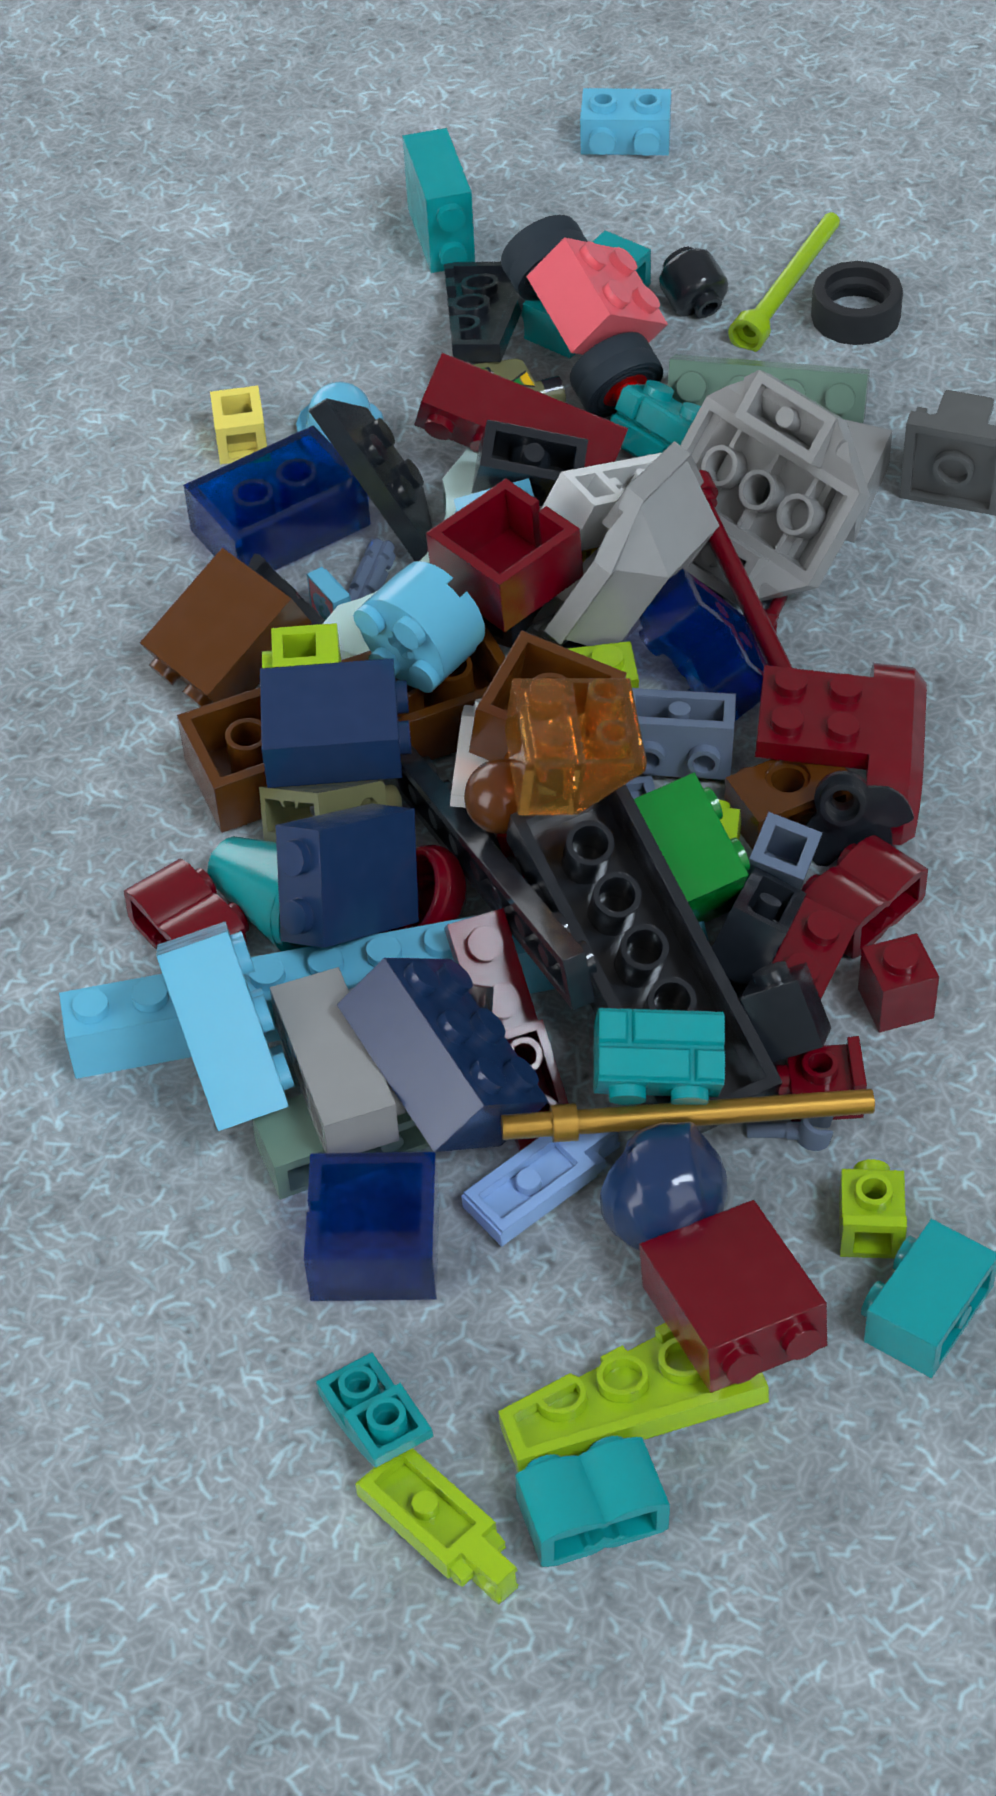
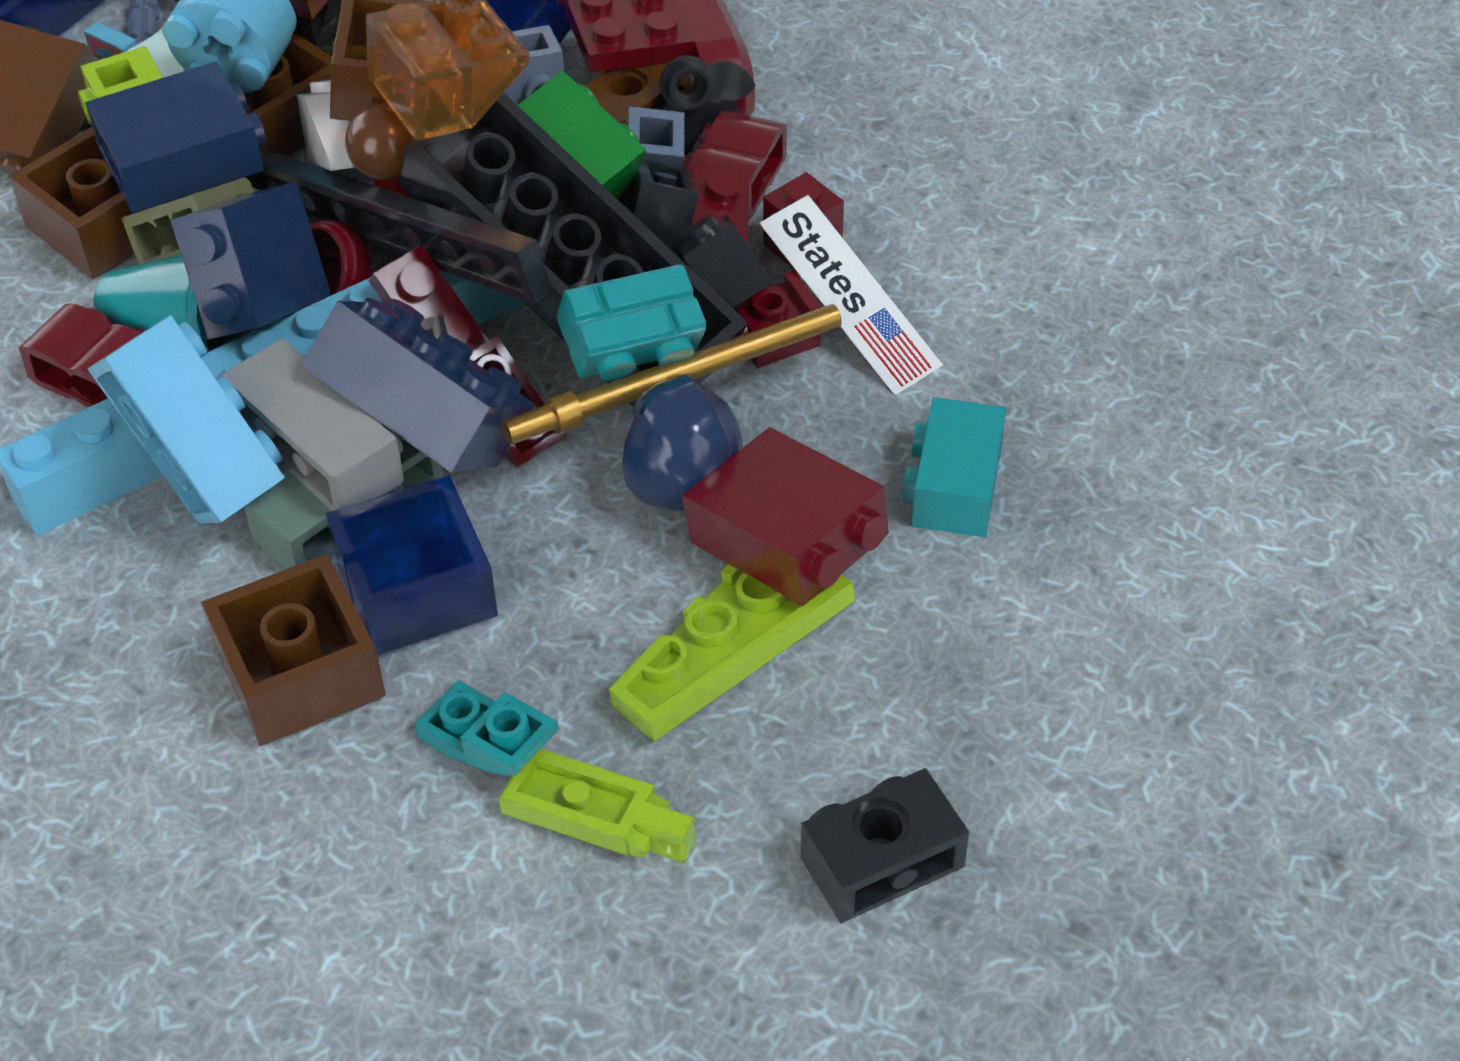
camera: 25 degrees left, 0 degrees up
light blue hinge [461,1132,620,1247] -> none
teal brick [515,1436,670,1567] -> none
sand blue hand [747,1116,834,1151] -> none
lime brick [839,1159,907,1259] -> none
none -> reddish brown brick [201,554,386,747]
none -> white sticker [759,195,943,395]
none -> black brick [800,768,969,924]

